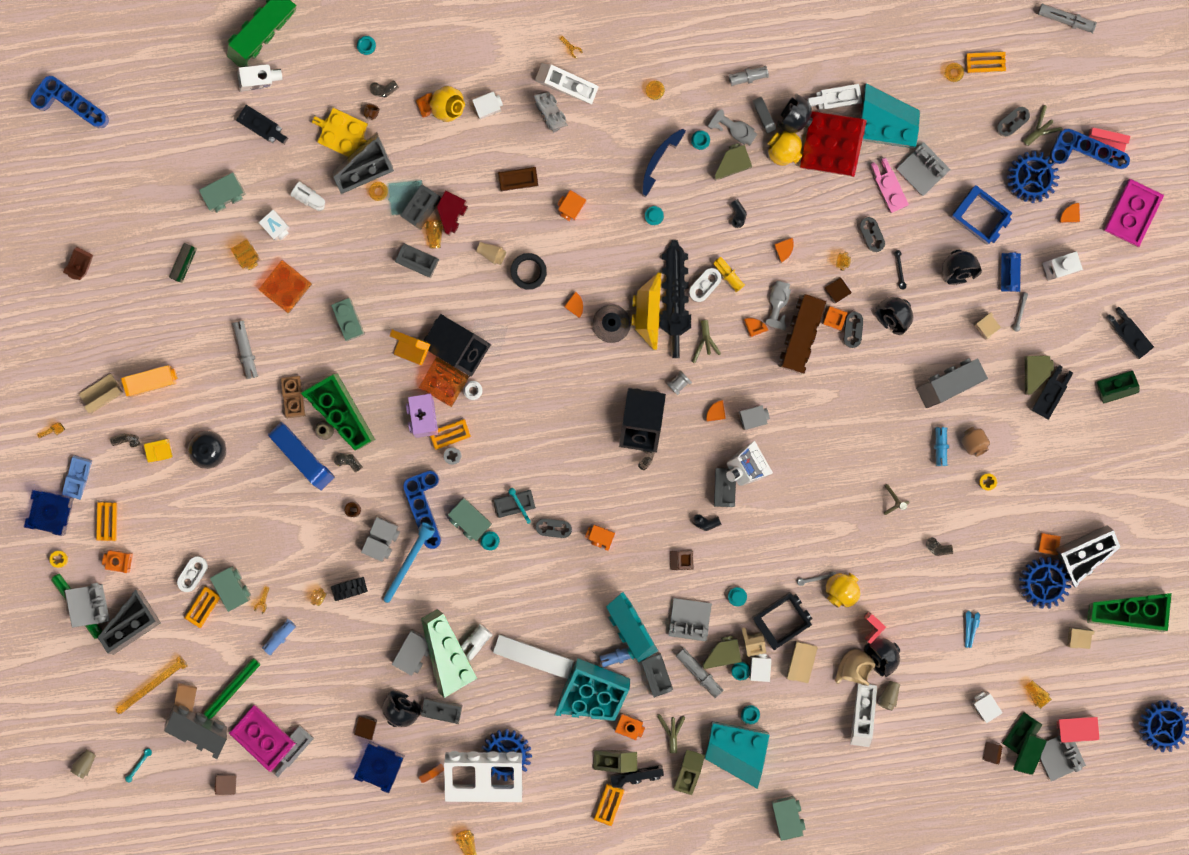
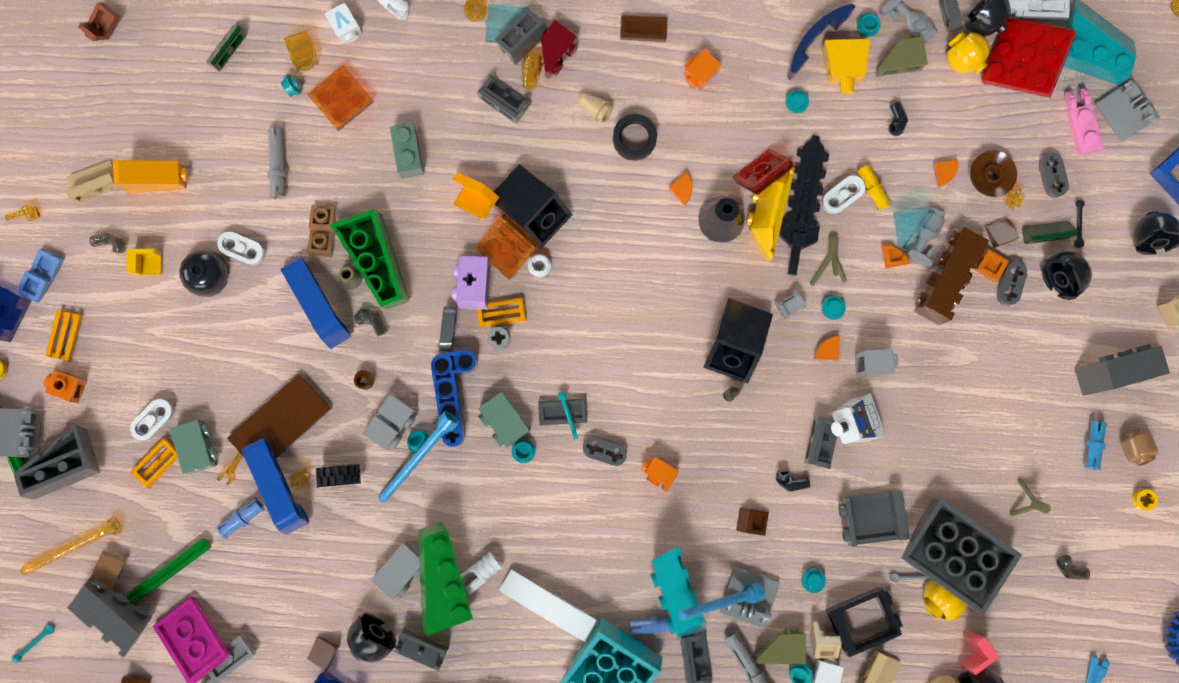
camera: 10 degrees right, 5 degrees down
none -> white plate [217,232,265,265]
none -> reddish brown tile [227,374,331,459]
none -> blue beam [242,437,309,534]
none -> teal plate [281,74,302,97]
none -> teal plate [407,431,429,454]
none -> dark grey beam [439,306,457,352]
none -> dark azure piece [679,582,765,620]
none -> clear red tile [733,149,794,195]
none -> yellow torso [822,39,870,95]
none -> teal plate [822,296,846,320]
none -> dark grey panel [838,490,910,547]
none -> clear light blue slope [893,206,935,250]
none -> dark grey slope [901,498,1022,616]
none -> reddish brown dish [970,151,1017,197]
none -> dark green slope [1022,221,1078,244]

